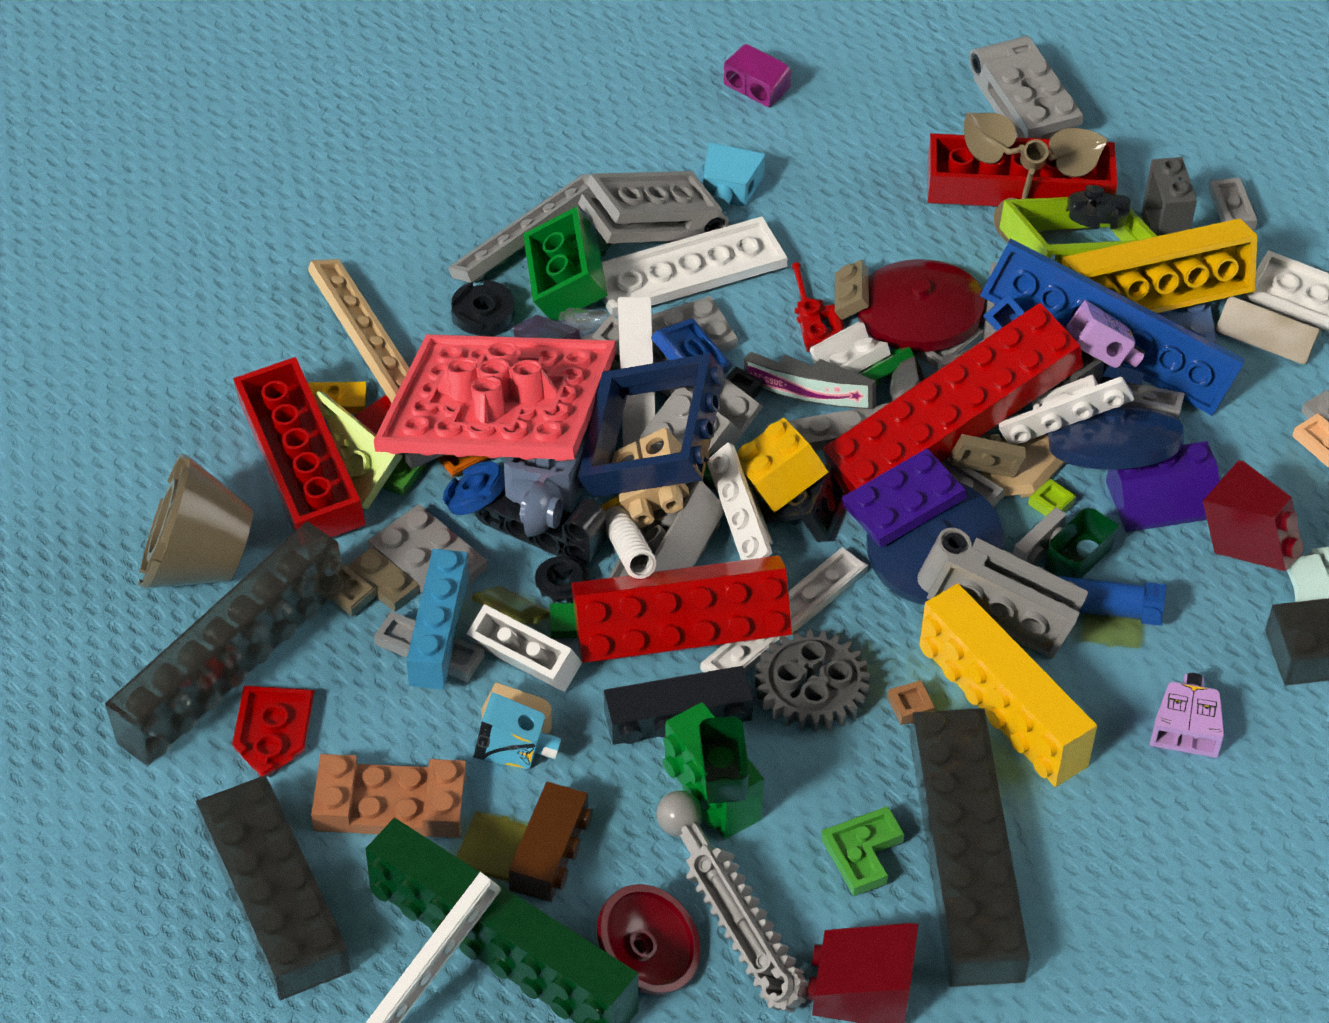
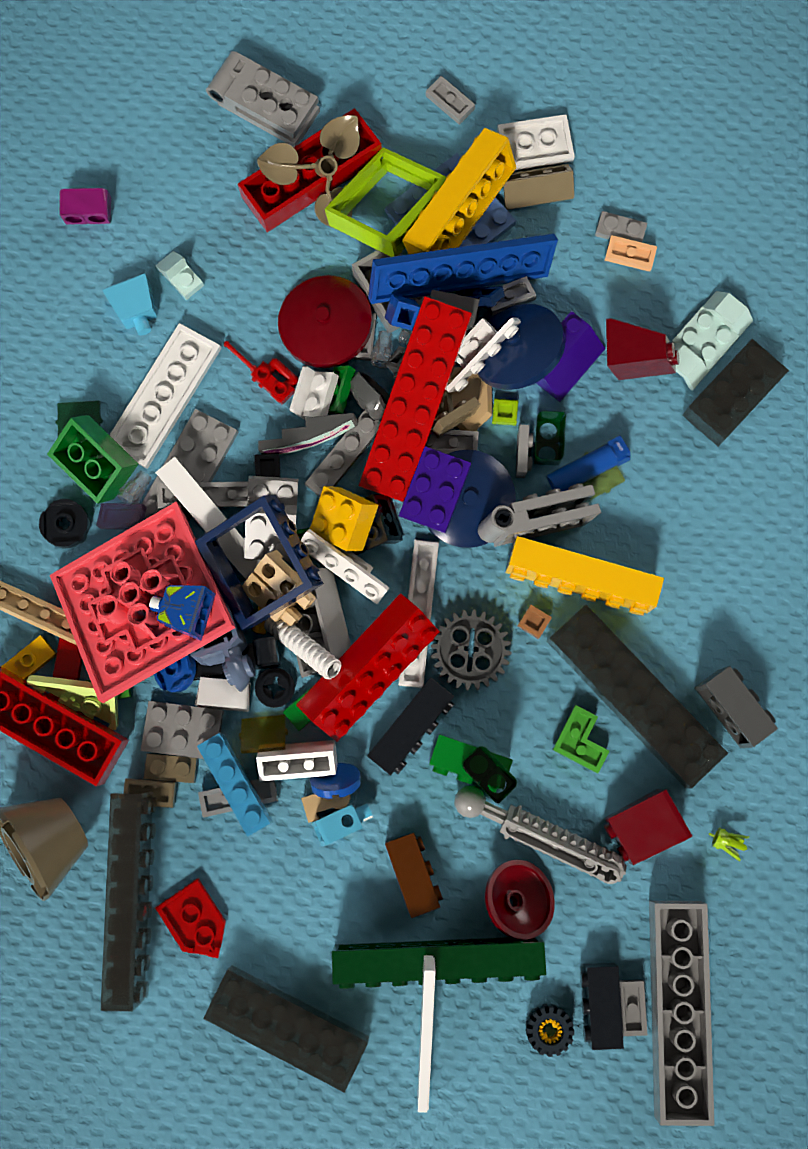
camera: 35 degrees left, 30 degrees up
nougat piece [311,754,467,838] -> none
light grey plate [448,174,593,283] -> none
clear yellow piece [456,811,527,882] -> none
light grey hinge [578,171,728,244] -> none
blue plate [651,318,733,387] -> none
dark tan plate [835,259,869,320] -> none
black plate [1066,185,1131,229] -> none
lavender torso [1067,300,1145,368] -> none
dark grey window [1141,157,1197,236] -> none
lavender torso [1149,673,1224,758] -> none
none -> blue torso [149,585,216,641]
none -> light aqua slope [155,251,204,300]
none -> white piece [195,677,251,712]
none -> blue tile [310,763,361,799]
none -> dark grey brick [694,666,778,749]

